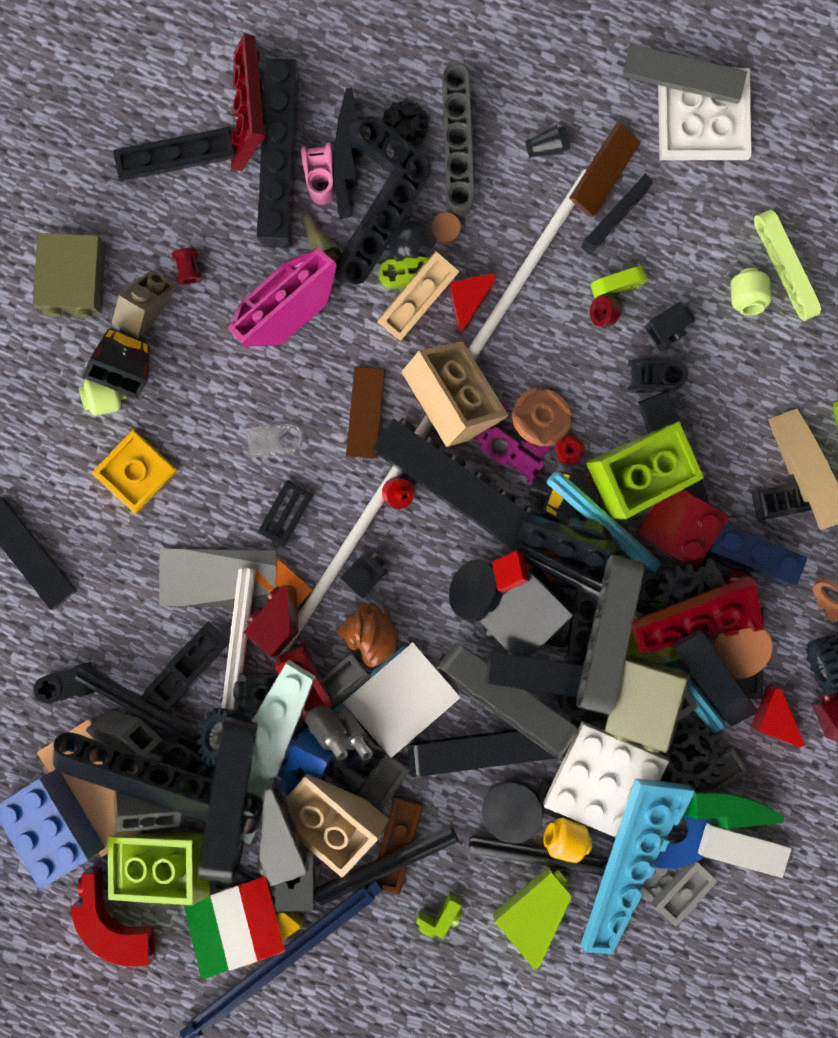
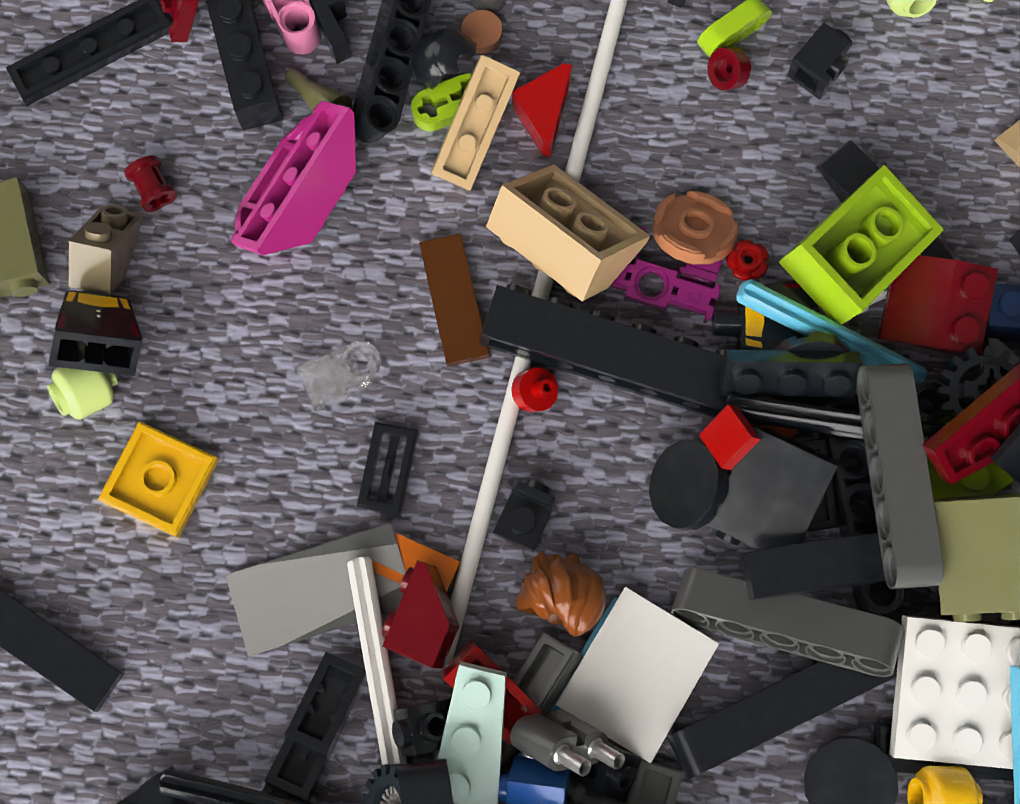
camera: 15 degrees left, 10 degrees down
black piece [628,359,688,393] -> none

